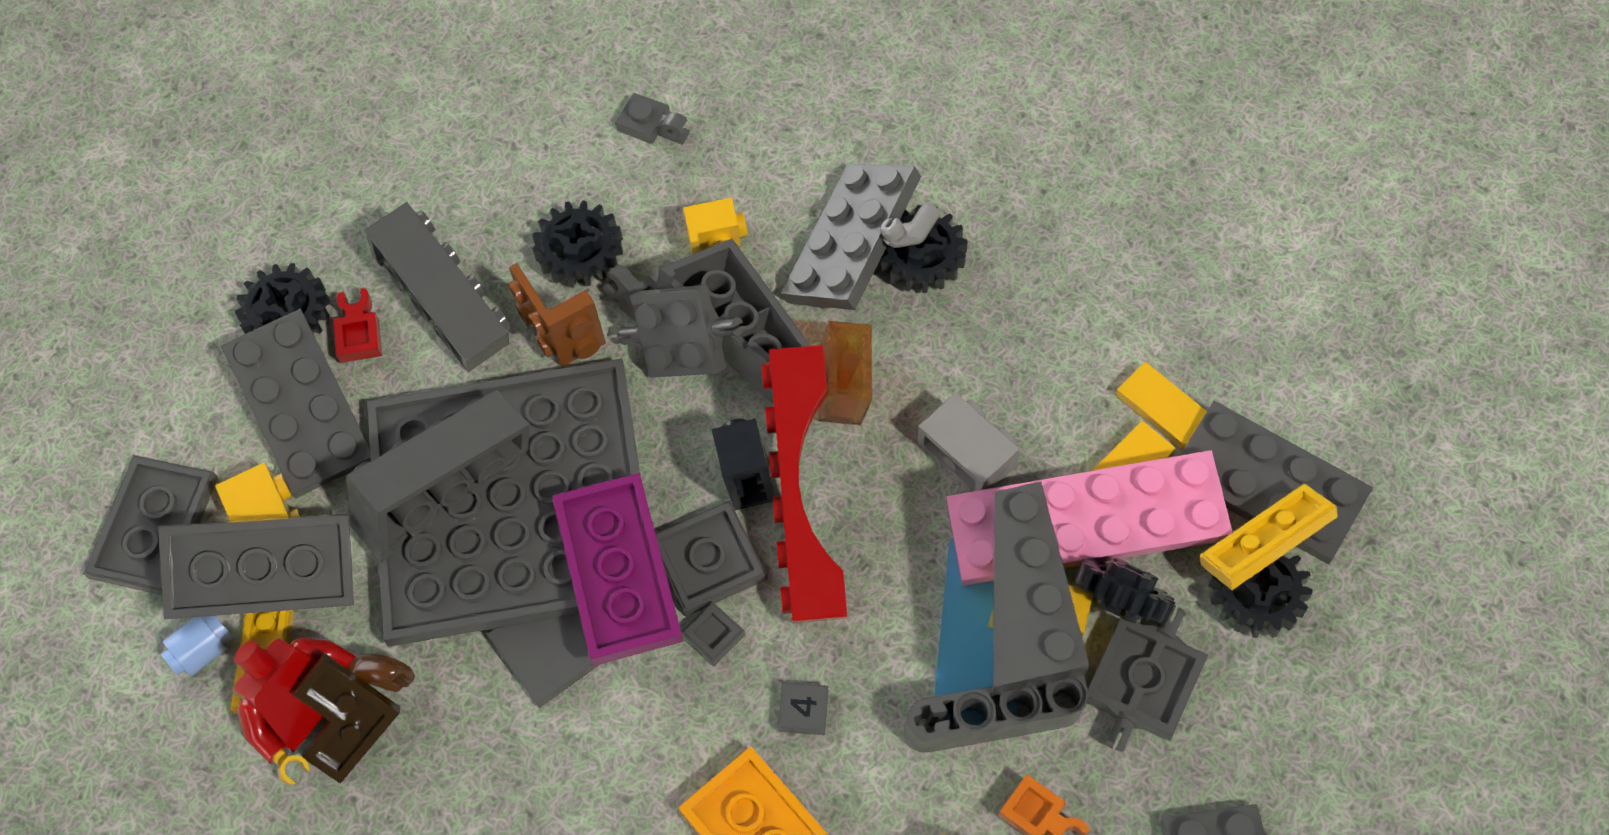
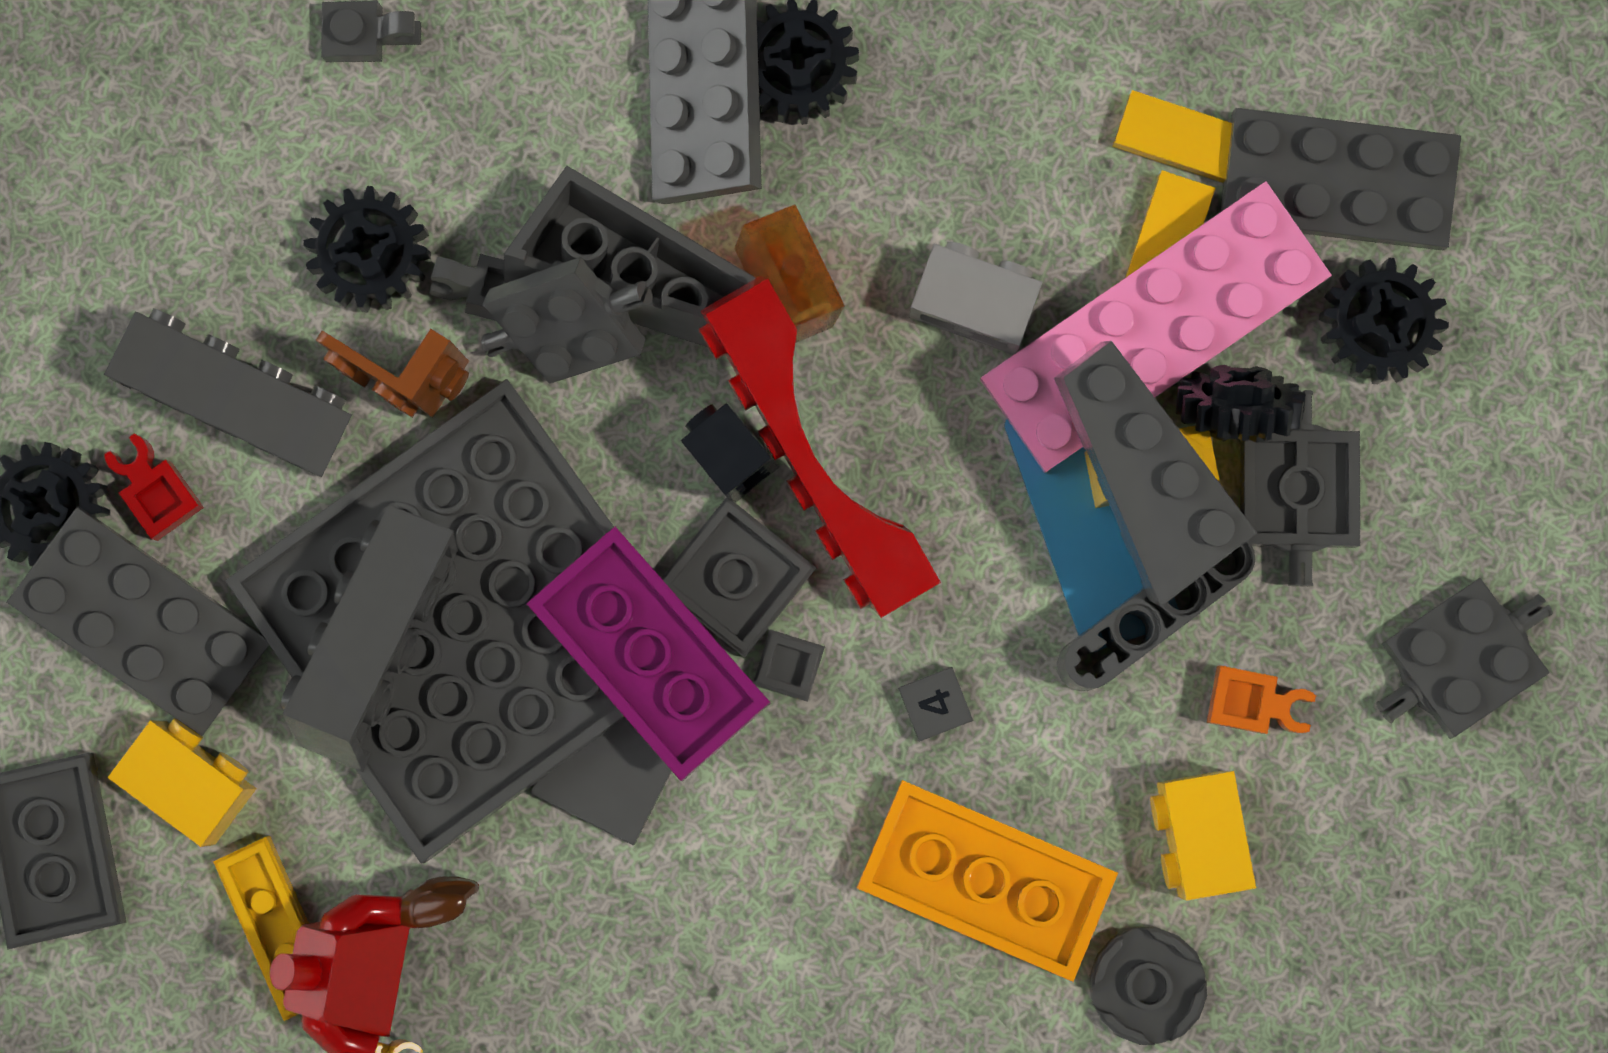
camera: 25 degrees left, 20 degrees up
dark grey plate [158,514,354,619] -> none
light blue brick [161,616,234,677] -> none
dark brown plate [293,653,400,784] -> none
yellow brick [683,198,748,254] -> none
light grey arm [880,203,940,248] -> none
yellow tile [1199,483,1338,590] -> none

